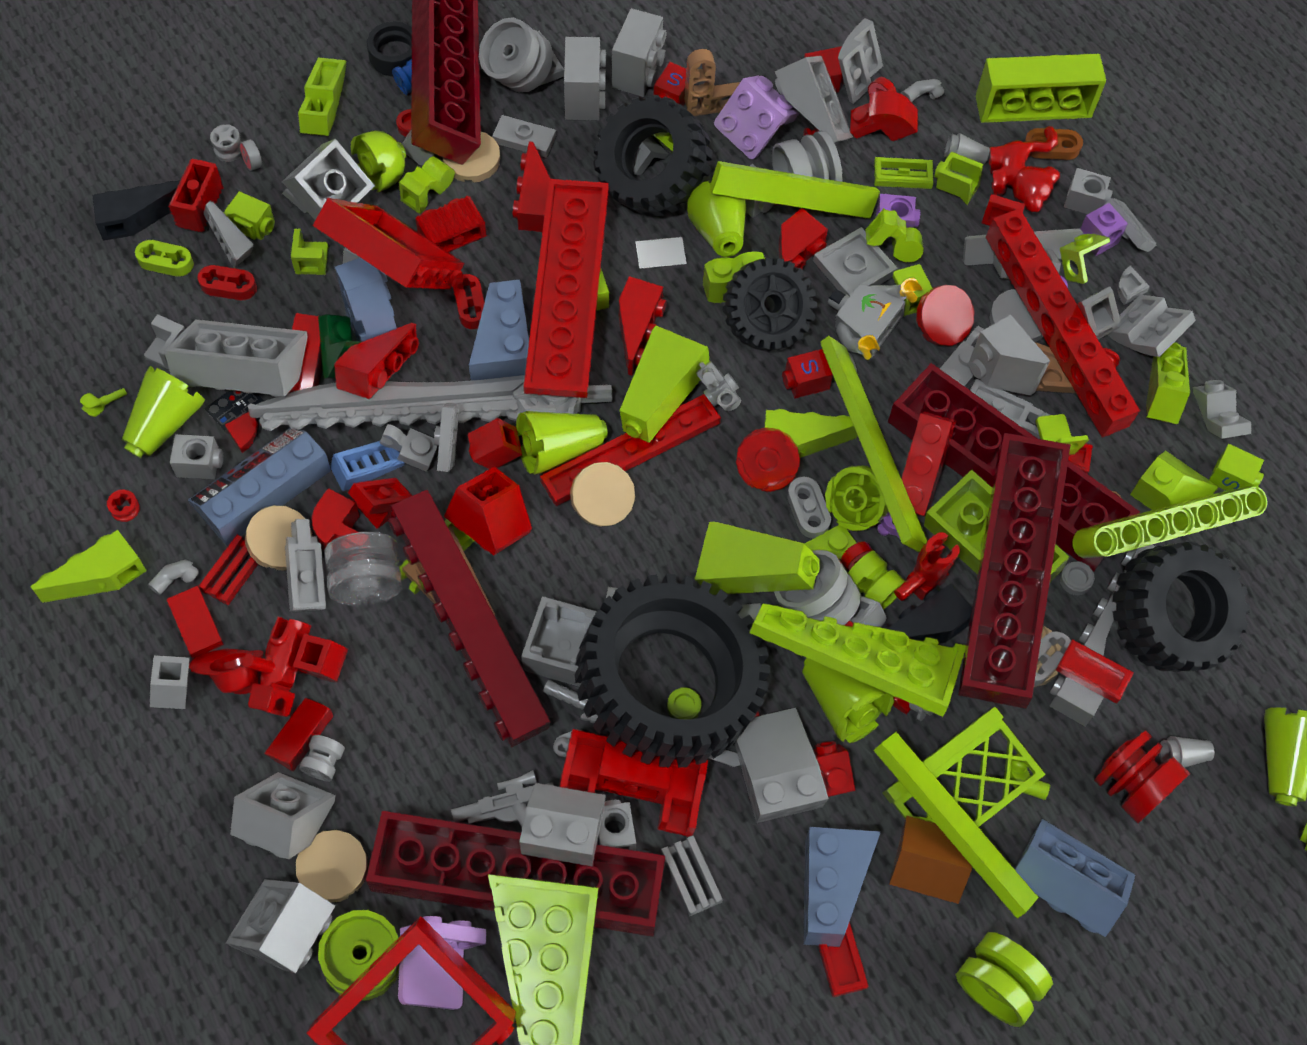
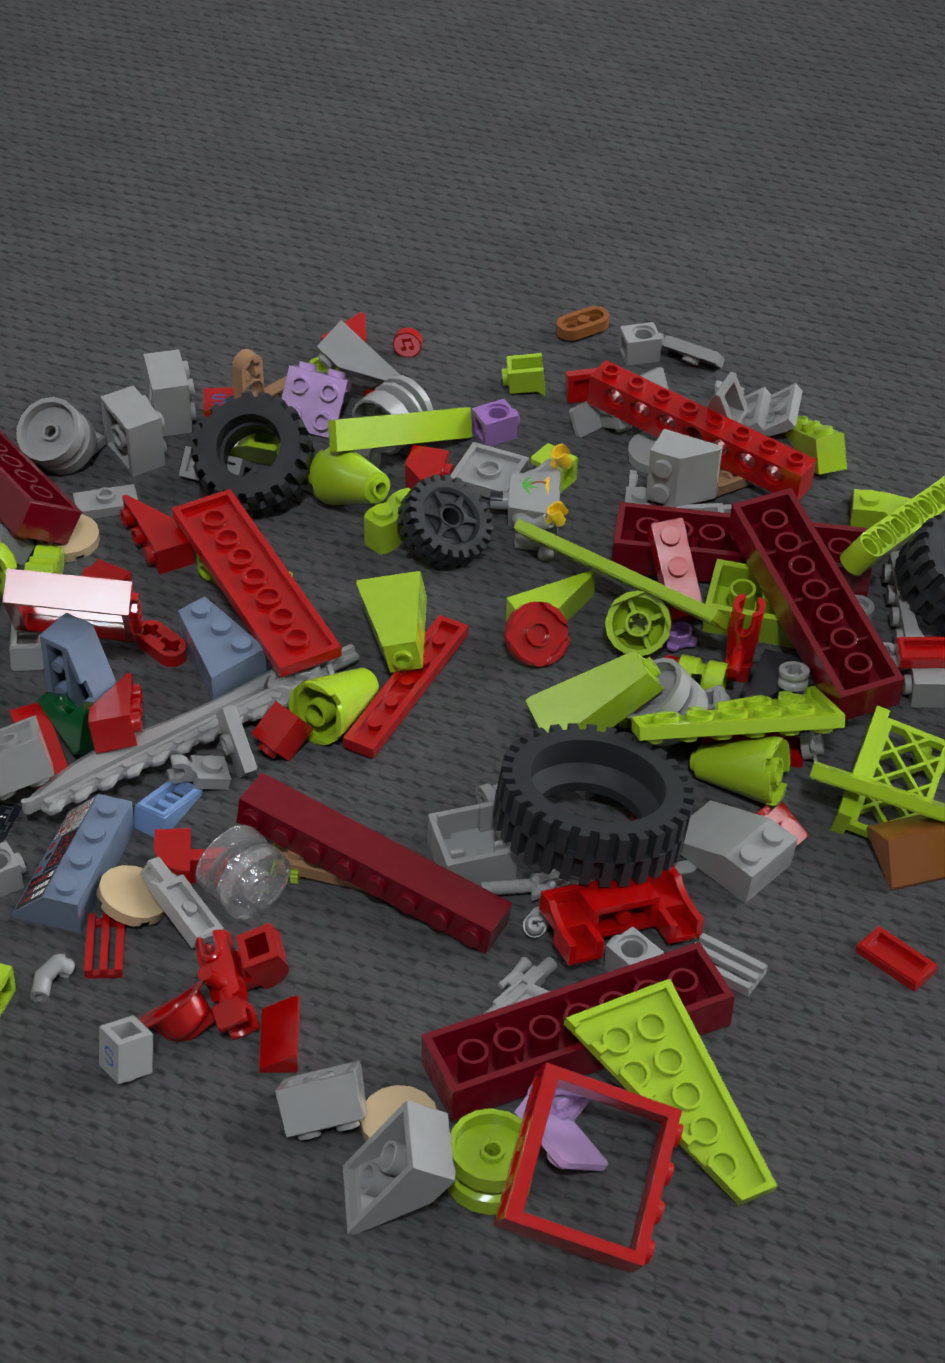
camera: 30 degrees left, 20 degrees down
red tile [166,585,224,659] -> none
red tile [225,412,258,453] -> none
light grey wheel [299,735,345,782] -> none
red slope [348,478,412,528] -> none
red slope [444,467,532,556] -> none
light grey slope [519,783,606,866] -> none
tan tile [570,462,635,527] -> none
red slope [618,276,667,376] -> none
white sticker [635,237,687,268] -> none
light grey piece [696,361,741,411] -> none
red brick [782,349,833,399] -> none
light grey plate [787,477,831,539] -> none
sand blue wedge [803,827,880,947] -> none
light grey slope [838,18,883,104] -> none
red brick [850,91,918,141] -> none
lime leg [865,208,923,262] -> none
lime tile [874,157,933,189] -> none
light grey arm [901,78,944,102] -> none
tile [916,285,974,346] -> none
light grey cone [944,133,990,164] -> none
lime brick [976,54,1106,123] -> none
red animal [989,126,1061,212] -> none
lime bracket [1060,234,1110,284] -> none
medium lavender brick [1080,203,1128,256] -> none
light grey slope [1193,380,1251,439] -> none
lime brick [1209,444,1264,491] -> none
none -> light grey bush [778,661,810,692]

